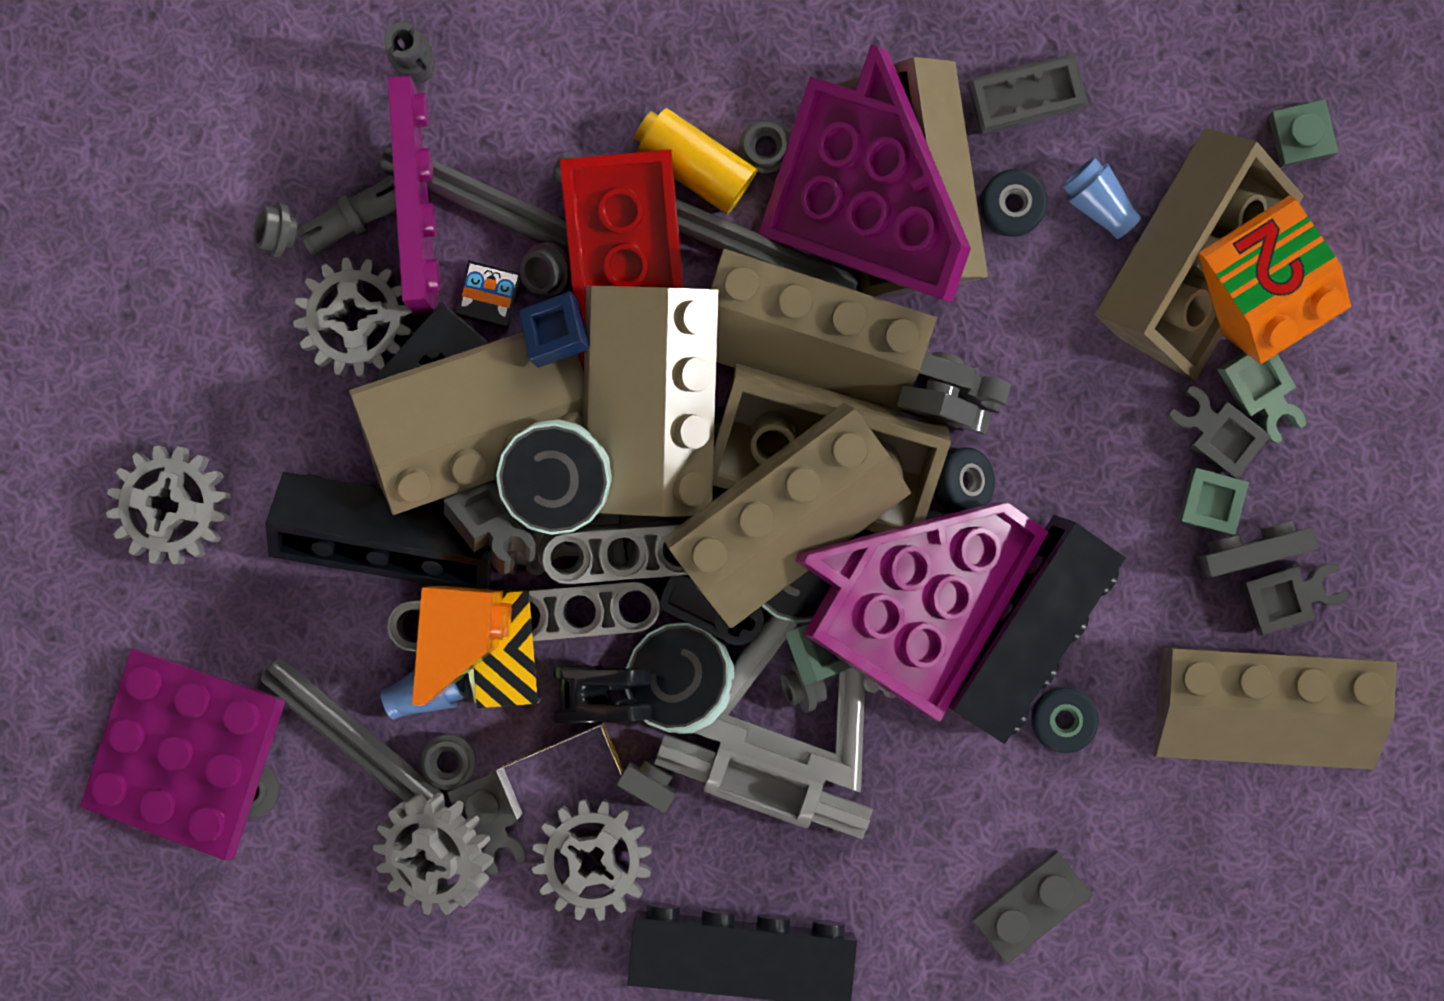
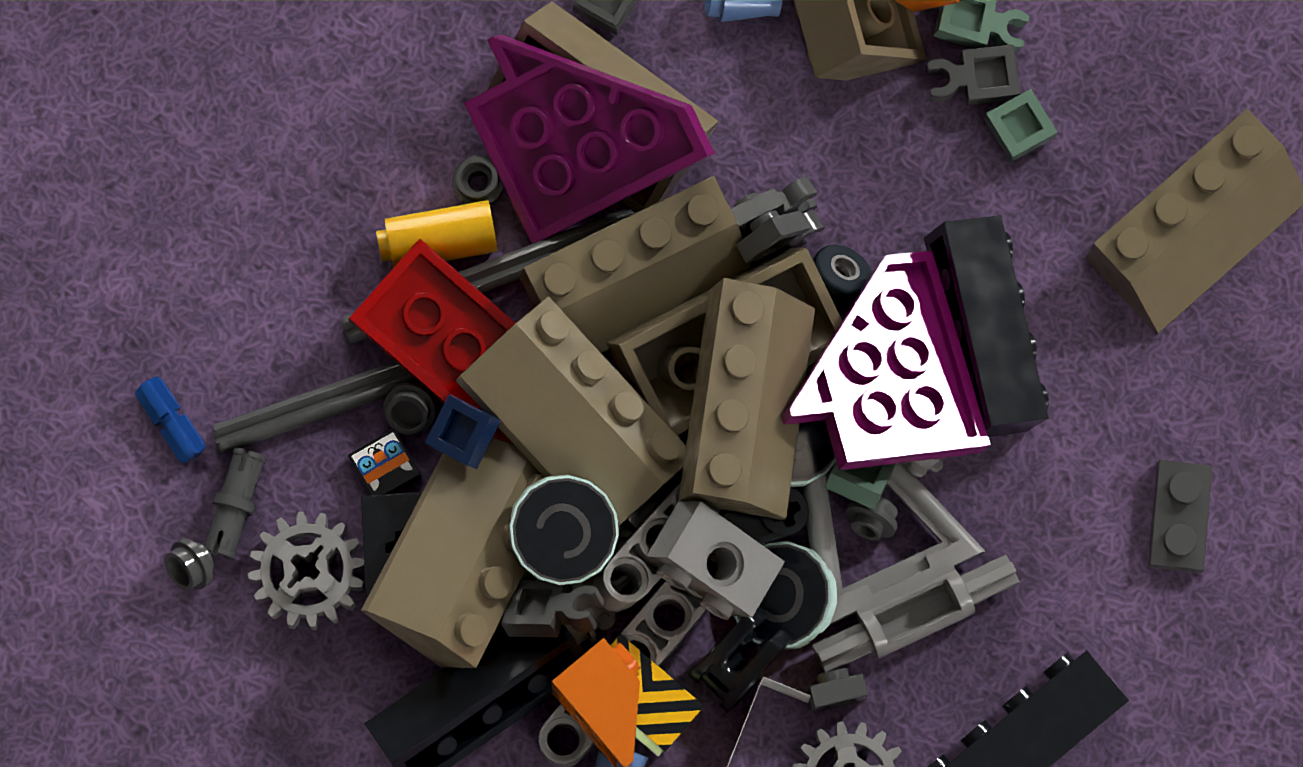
camera: 45 degrees left, 10 degrees down
dark grey pin [384,22,435,83] -> none
magenta wing [387,76,441,318] -> none
black wheel [980,169,1048,237] -> none
black wheel [1031,687,1099,753] -> none
dark grey plate [1195,520,1319,578] -> none
dark grey plate [1241,564,1349,636] -> none
none -> blue piece [135,376,206,463]
none -> light grey brick [646,501,785,620]

